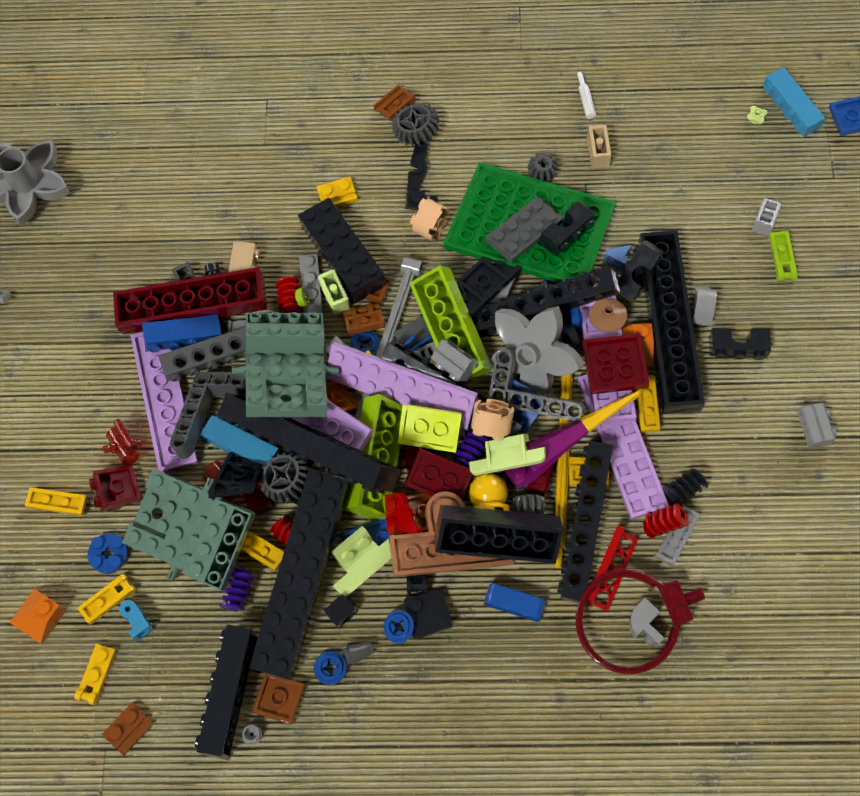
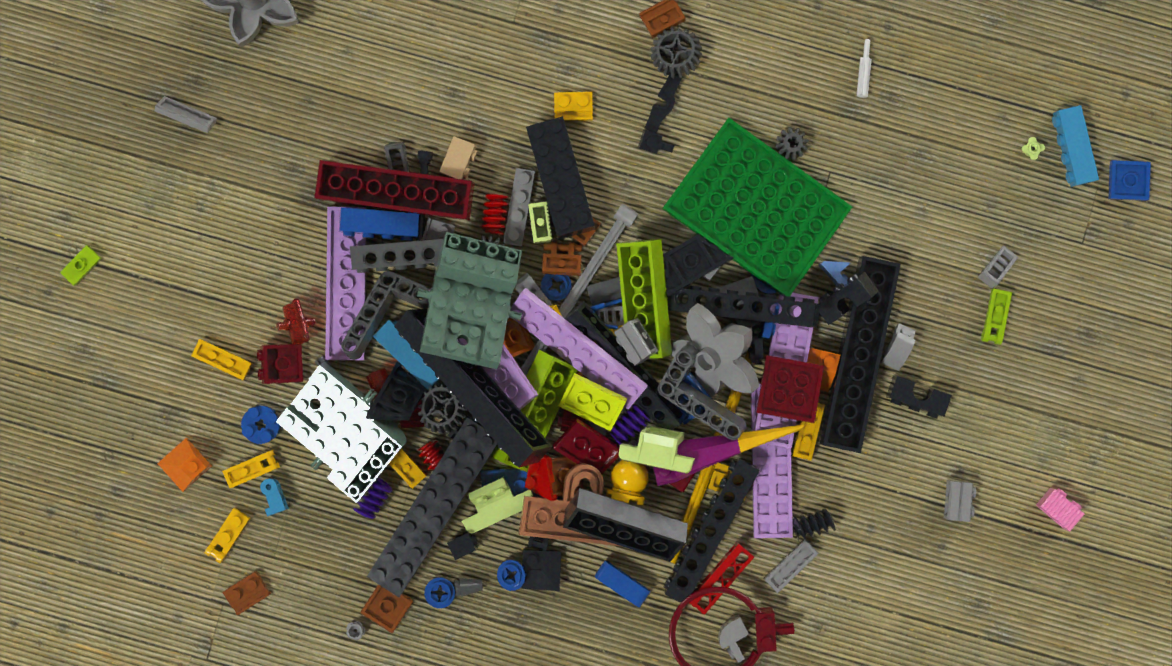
camera: 10 degrees right, 20 degrees up
black brick [195,625,258,760] -> none
lime tile [295,287,310,307] -> none
light nougat brick [410,198,450,242] -> none
light nougat brick [471,399,514,440] -> none
dark grey plate [485,197,563,263] -> none
dark grey gear [512,494,545,515] -> none
black arch [539,201,595,256] -> none
tan brick [587,125,611,168] -> none
medium nougat dish [589,298,627,332] -> none
red piece [643,503,689,538] -> none

